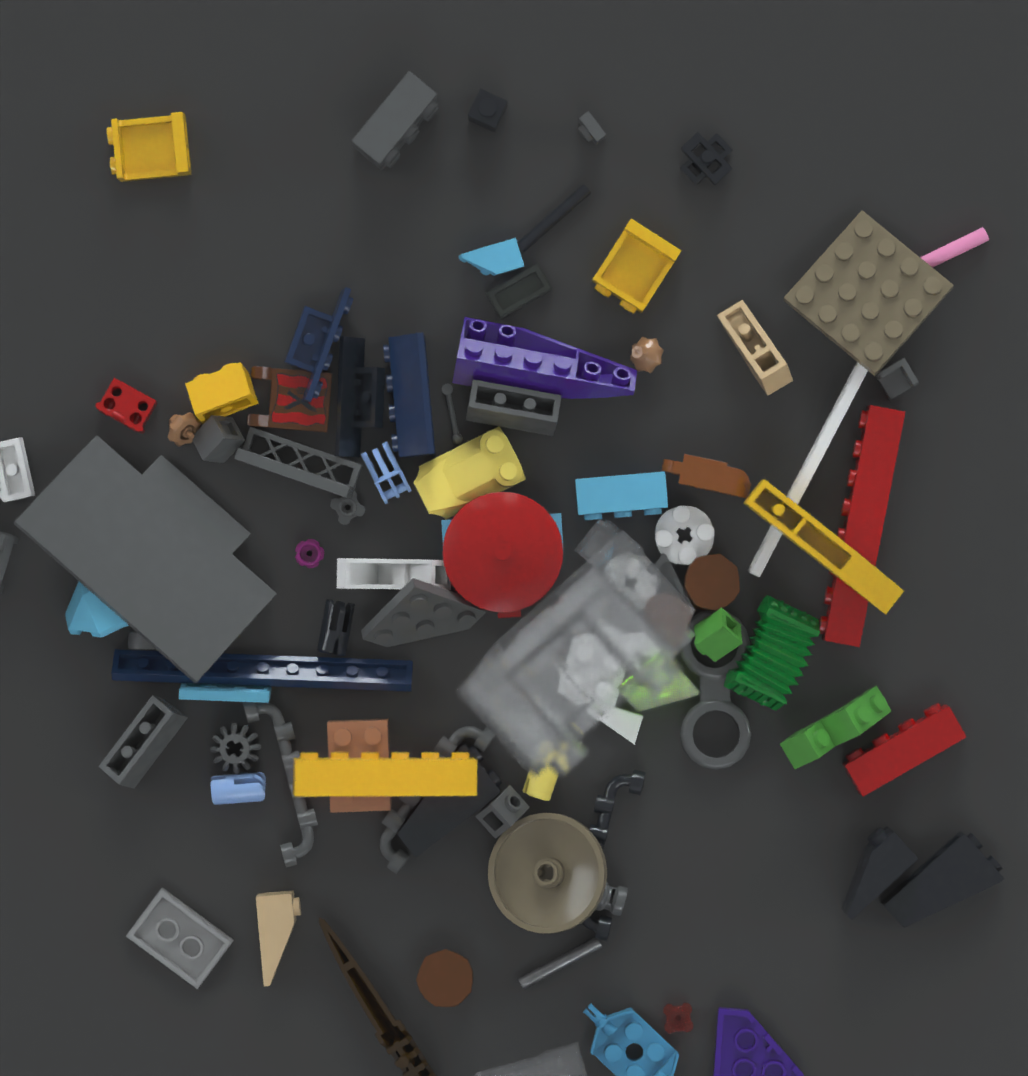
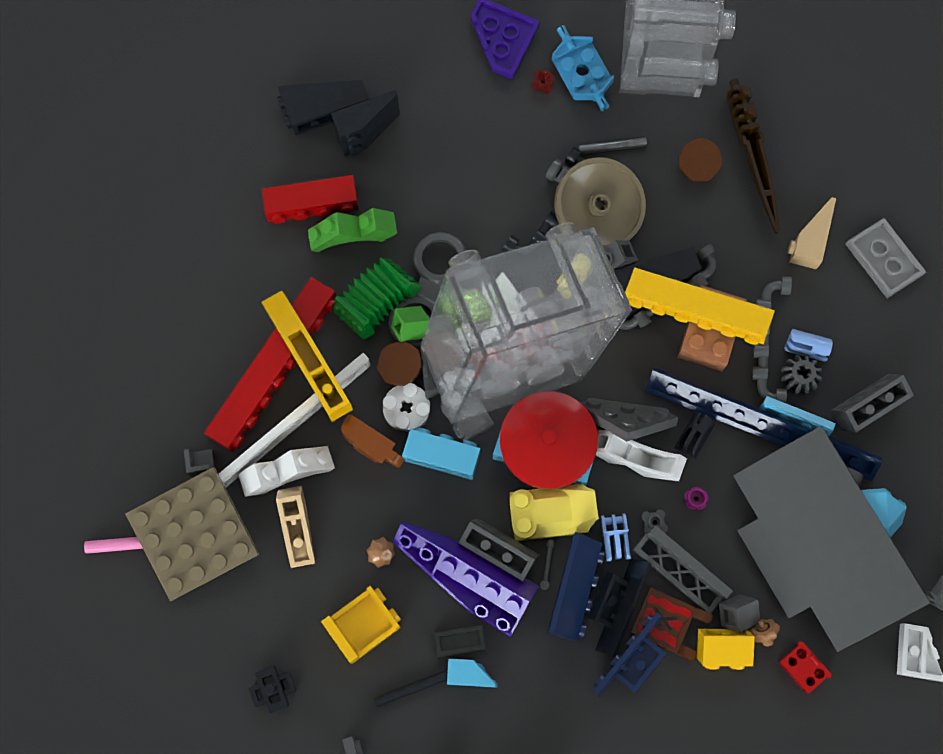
camera: 160 degrees left, 15 degrees down
none -> white arch [238,446,335,497]

